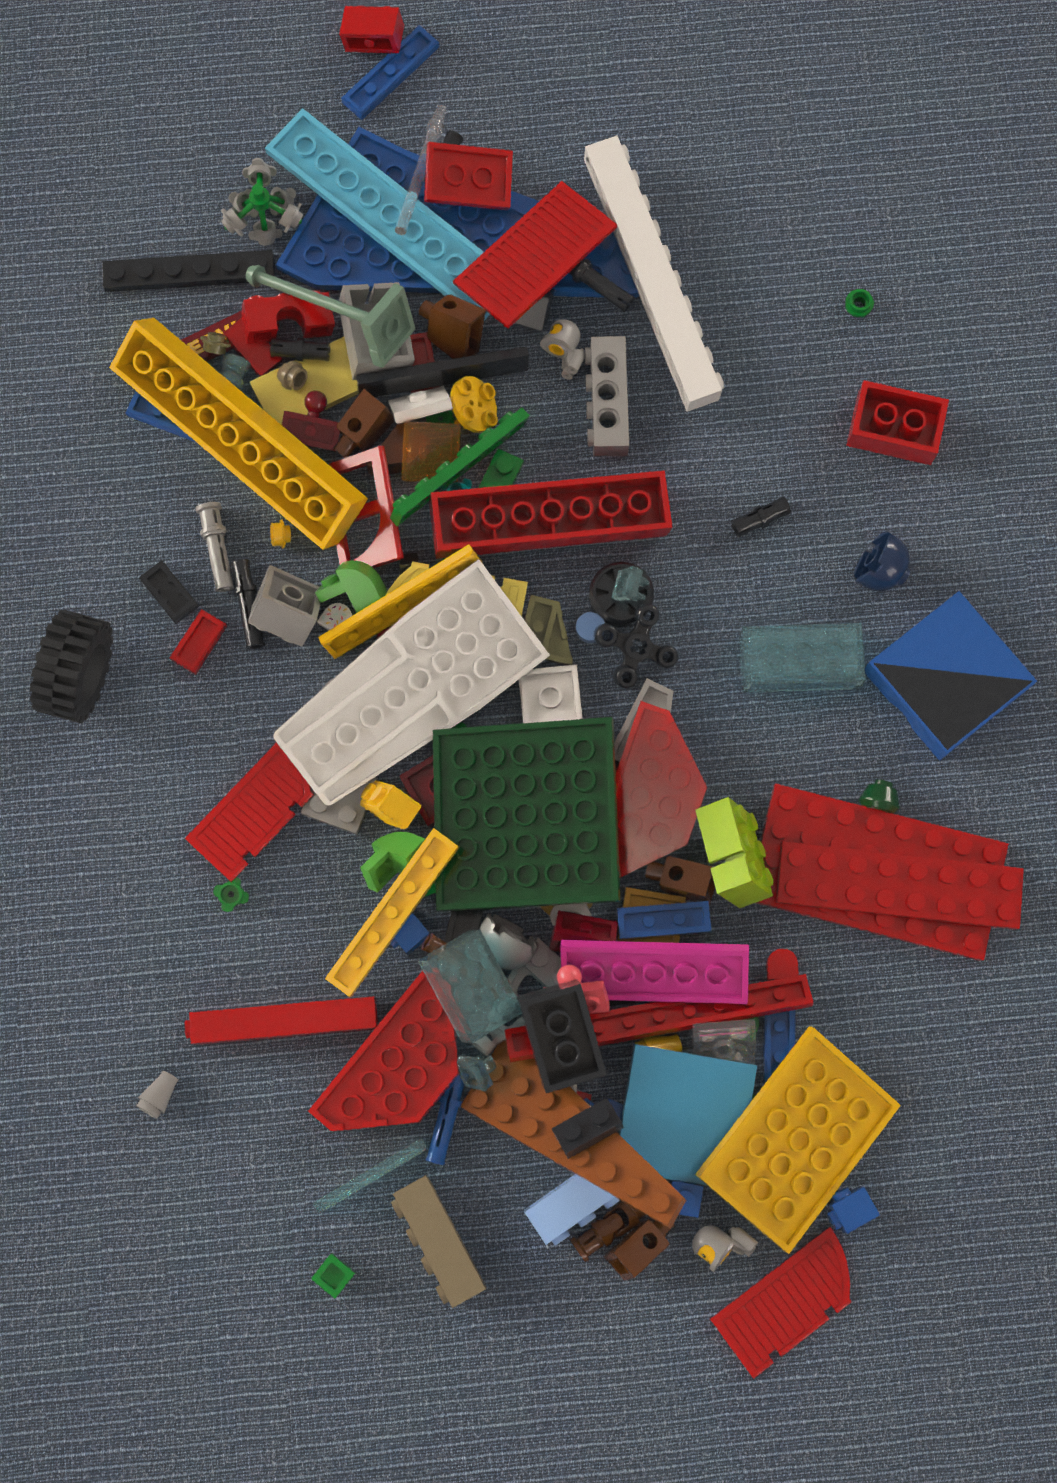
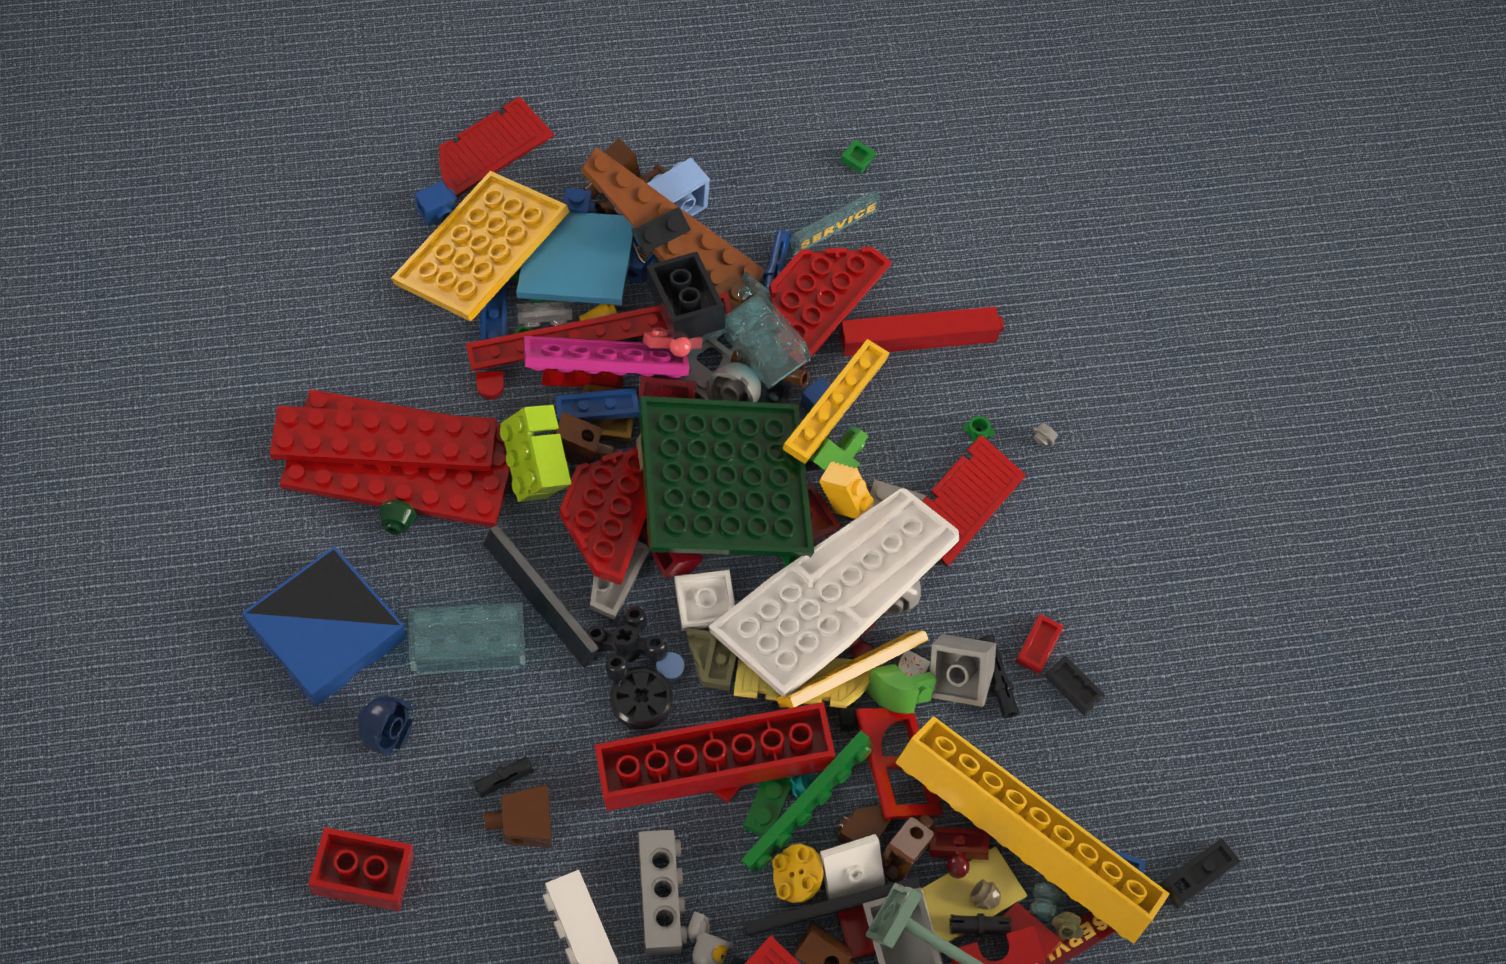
camera: 170 degrees right, 15 degrees down
black tyre [30,610,113,723] -> none
light grey cone [136,1070,178,1119] -> none
light grey pin [195,502,235,592] -> none
yellow plate [270,520,291,549] -> none
dark tan brick [391,1175,486,1308] -> none
clear orange tile [401,421,461,482] -> none
clear light blue tile [611,566,649,602] -> none
light grey piece [692,1225,758,1272] -> none
none -> black tile [483,525,599,668]
none -> reddish brown torso [484,785,552,848]
none -> light grey plate [1033,423,1058,447]
none -> black plate [1159,838,1240,909]

